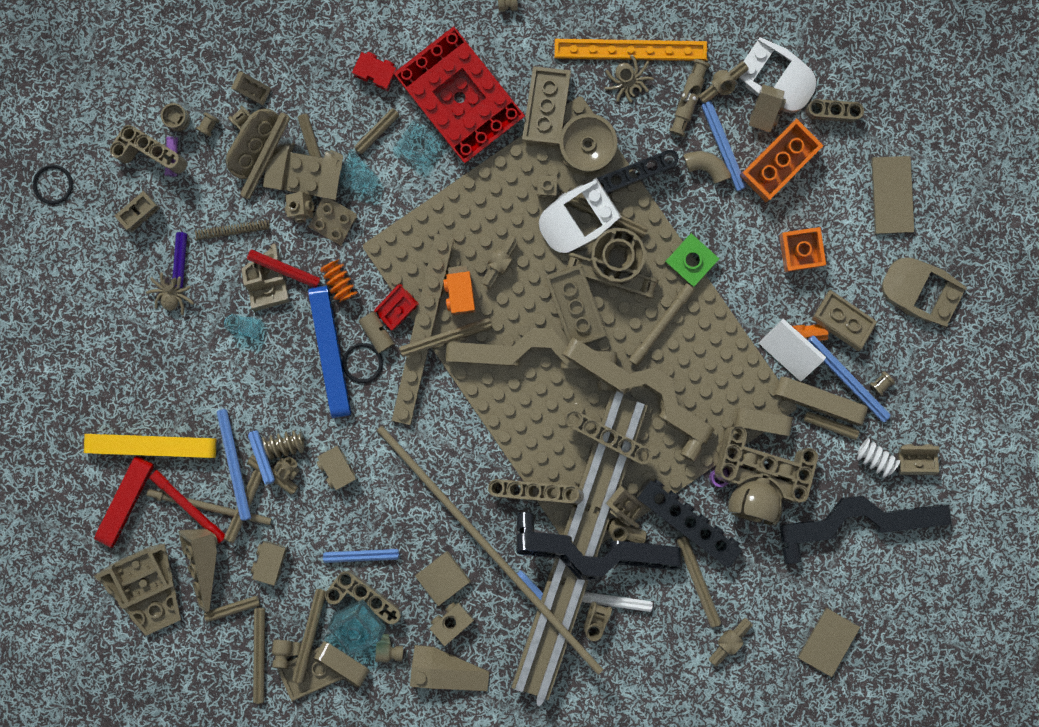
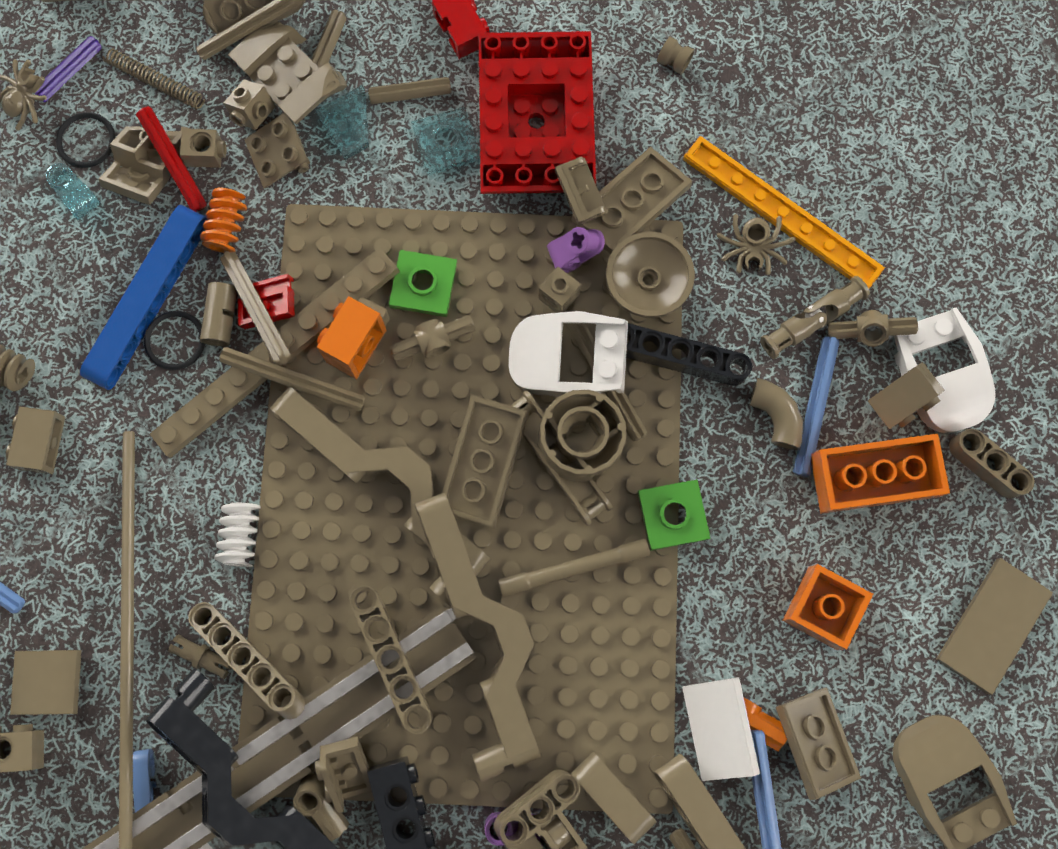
camera: 30 degrees right, 10 degrees down
none -> black tyre [56,112,116,168]
none -> dark tan pin [168,634,231,679]
none -> dark tan brick [180,129,227,168]
none -> white piece [214,502,261,567]
none -> axle [220,251,291,365]
none -> bright green piece [389,250,458,317]
none -> medium lavender piece [547,227,605,273]
none -> dark tan hinge [555,157,608,226]

